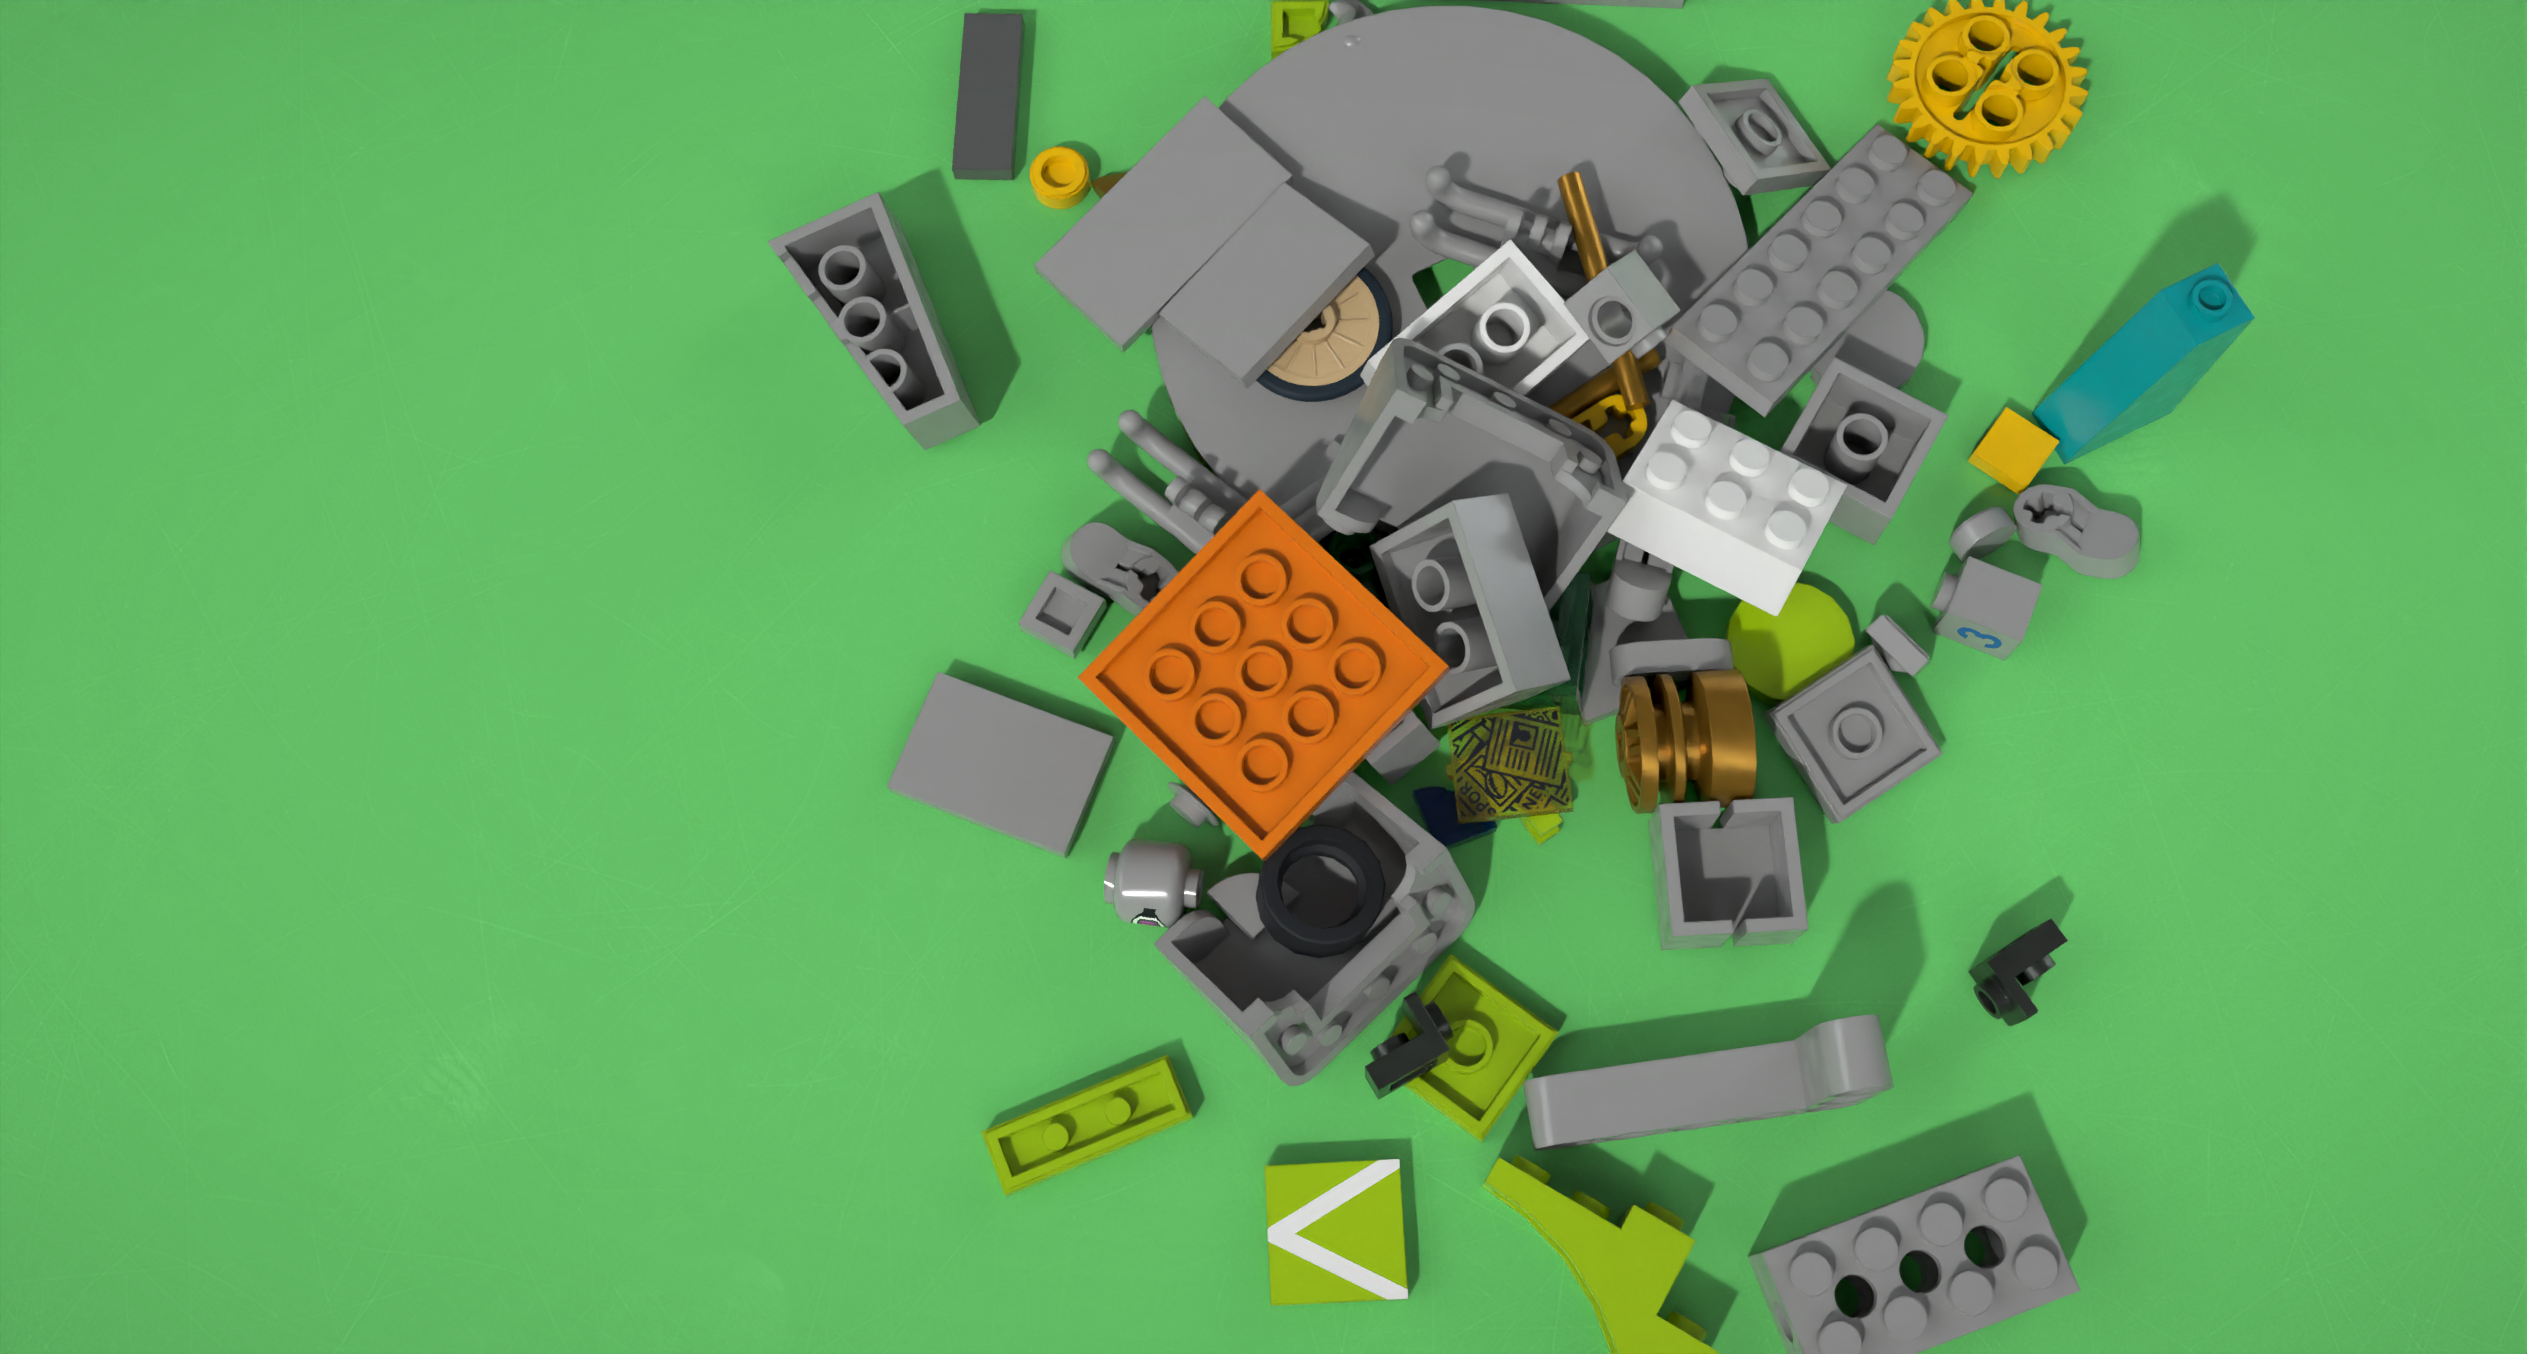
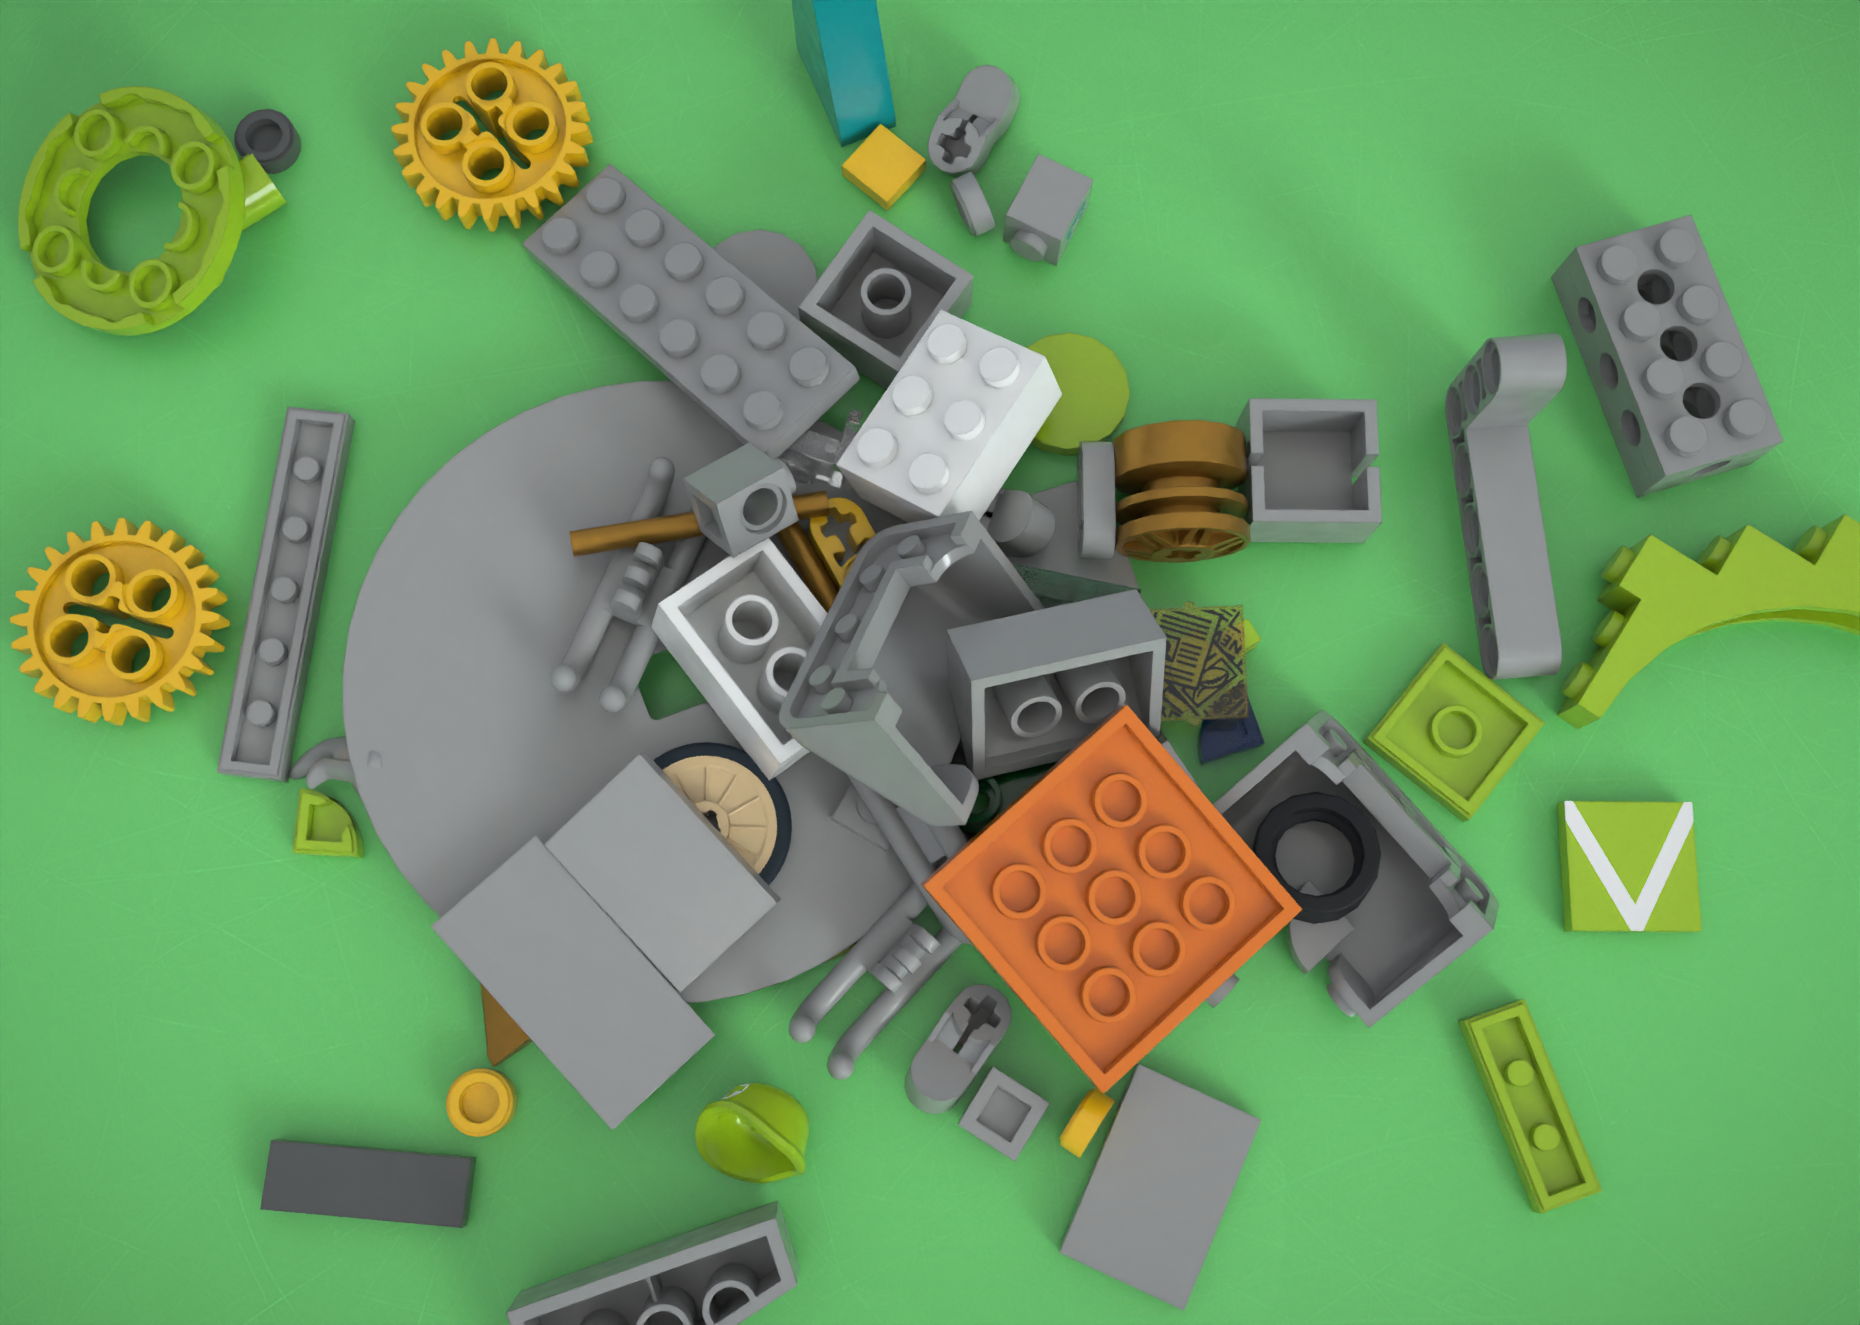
camera: 95 degrees left, 5 degrees up
light grey head [1104,839,1204,928] -> none
pearl dark grey bracket [1365,991,1454,1100] -> none
light grey plate [1678,78,1831,195] -> none
light grey tile [1762,645,1943,824] -> none
light grey tile [1865,614,1930,679] -> none
pearl dark grey bracket [1968,919,2068,1026] -> none
none -> lime helmet [695,1082,810,1184]
none -> yellow tile [1059,1088,1115,1158]

